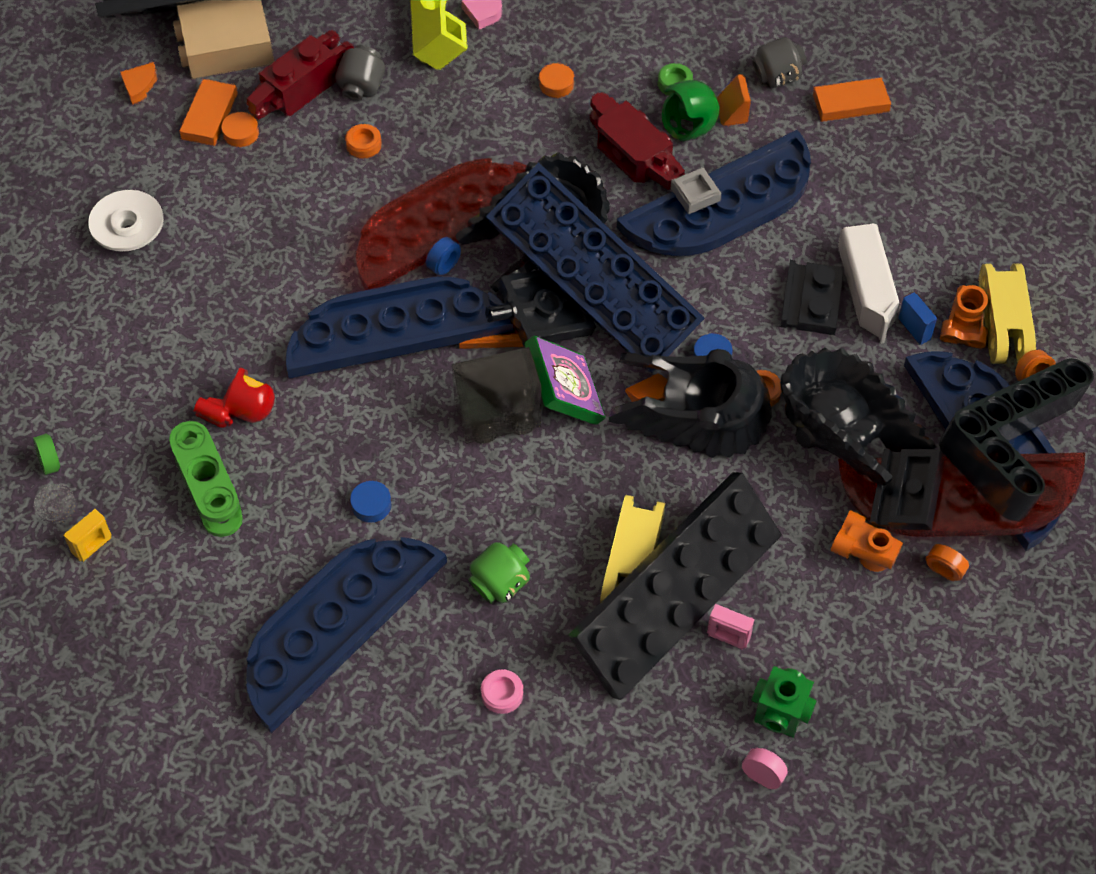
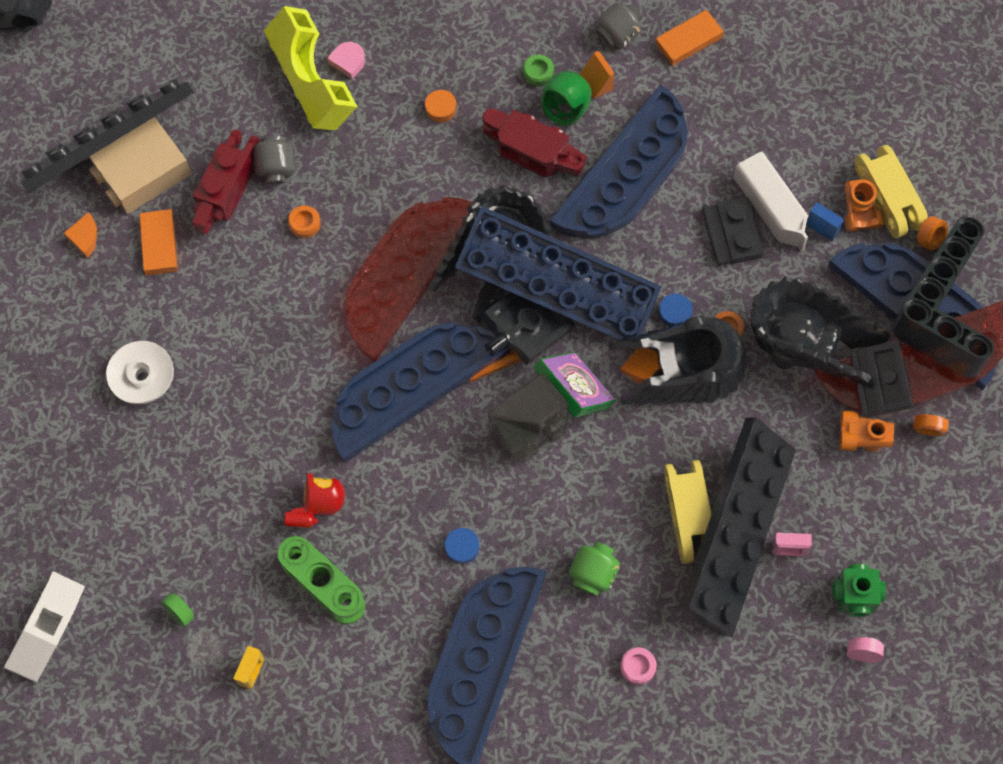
camera: 20 degrees left, 10 degrees up
orange tile [222,112,259,147] -> none
blue tile [426,237,461,275] -> none
light grey tile [671,167,721,214] -> none

